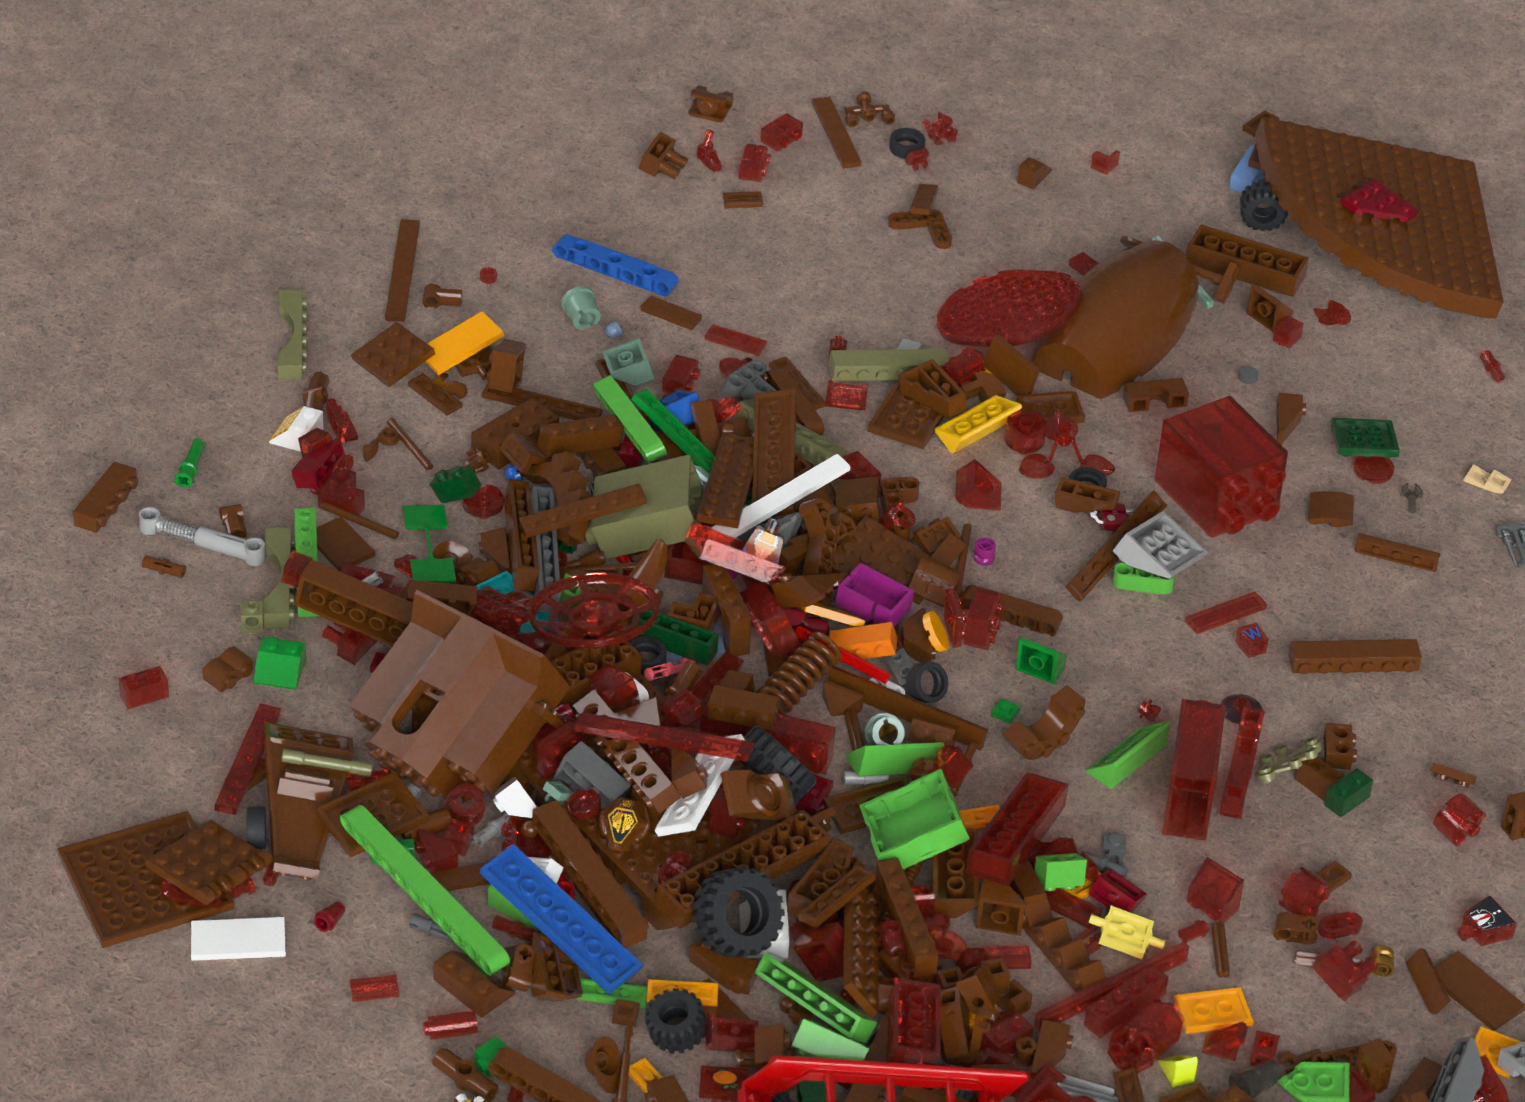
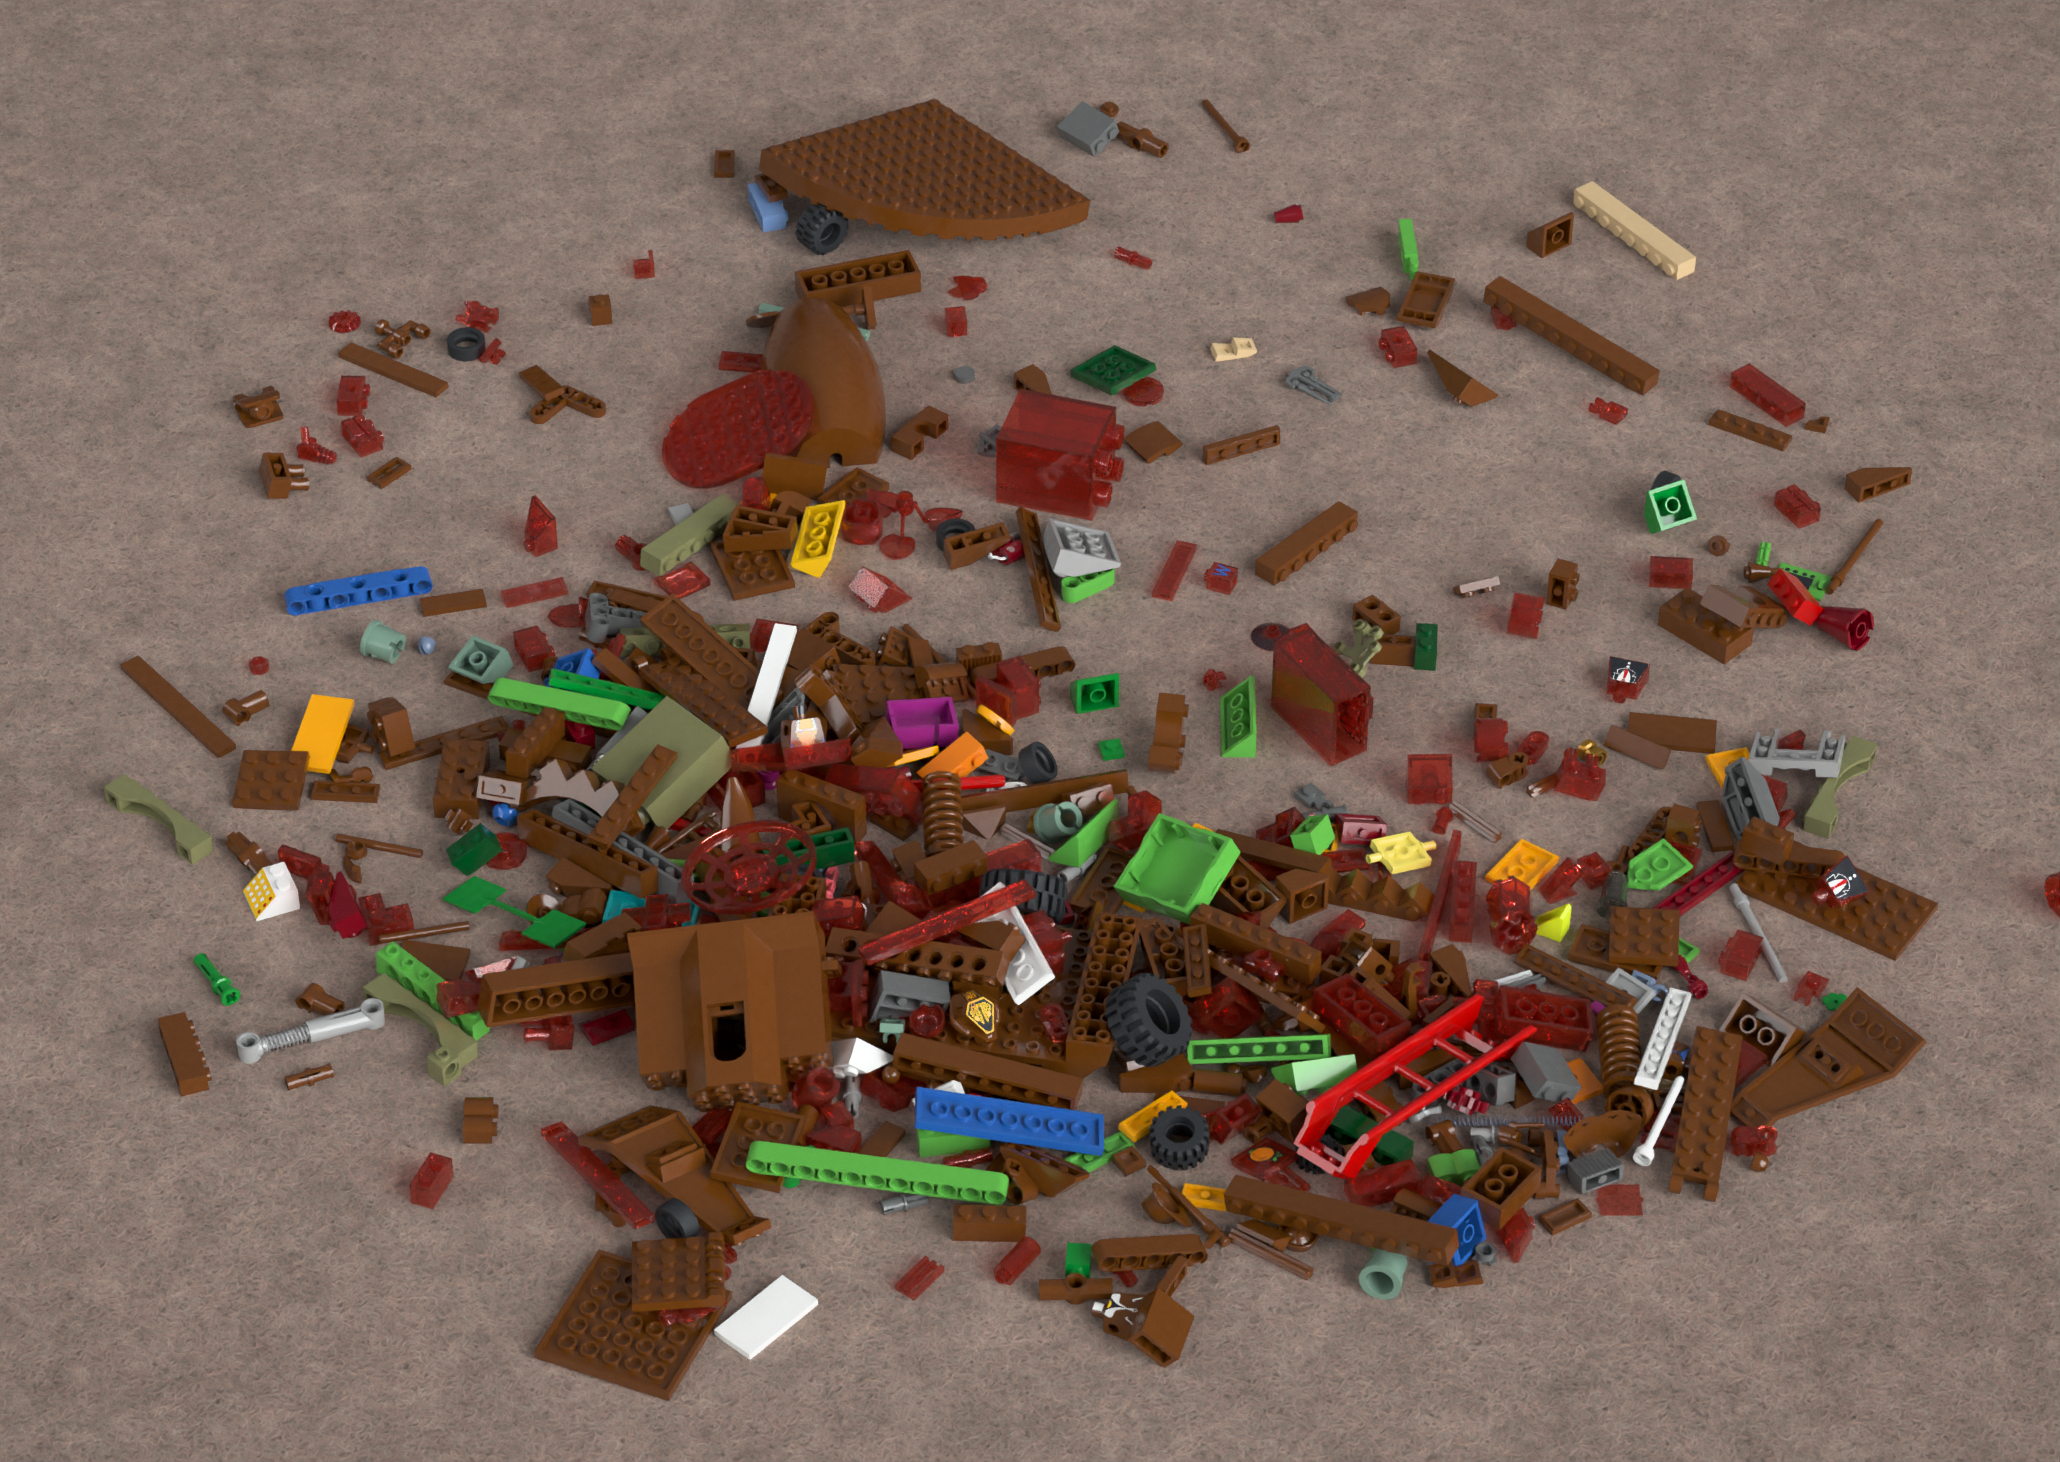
camera: 40 degrees left, 0 degrees up
green slope [253,637,307,690] -> none
olive piece [281,749,372,776] -> none
dark red cone [314,902,345,932] -> none
reddish brown slope [720,770,797,822] -> none
clear red piece [878,499,916,530] -> none
clear red brick [965,772,1069,886] -> none
magenta wheel [974,538,996,566] -> none
reddish brown slope [1247,284,1293,333] -> none
dark red plate [1340,179,1419,223] -> none
clear smoke bar [1400,483,1423,513] -> none
none -> clear red gear [329,310,361,333]
none -> clear red slope [523,495,558,557]
none -> reddish brown brick [956,642,1002,677]
none -> reddish brown brick [1193,1069,1247,1097]

